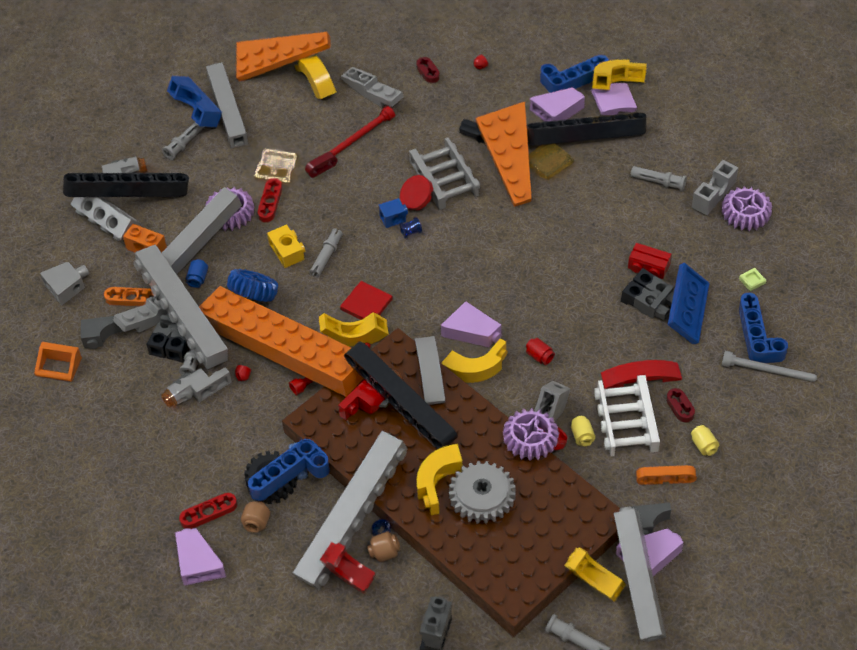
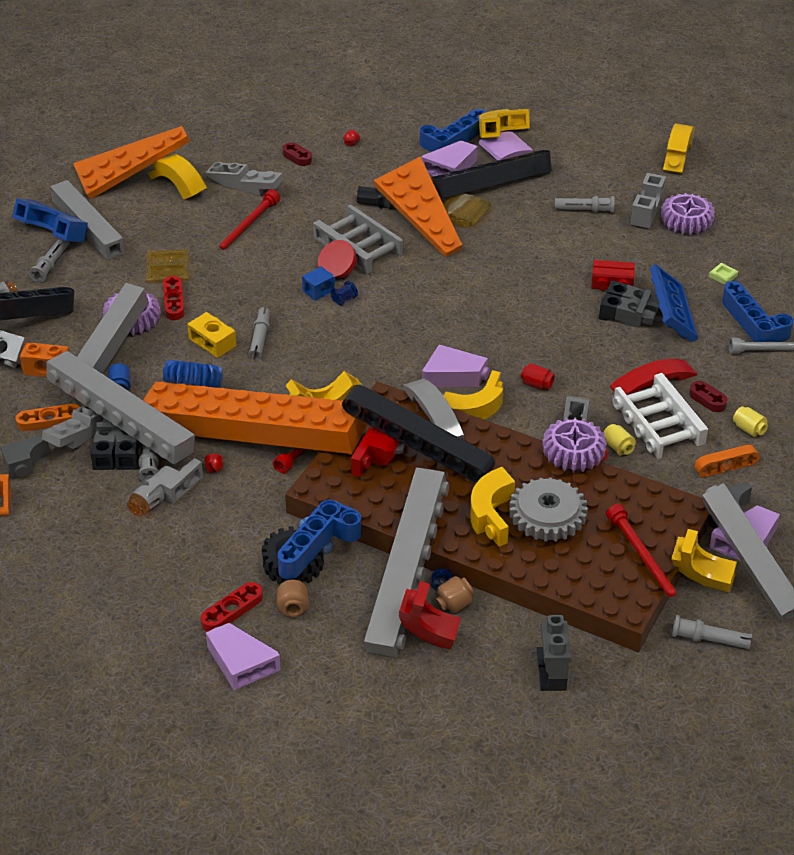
camera: 20 degrees left, 10 degrees down
dark red beam [305,152,338,178] -> none
red tile [340,281,393,320] -> none
none -> red piece [606,504,676,597]
none -> yellow arch [663,123,695,174]

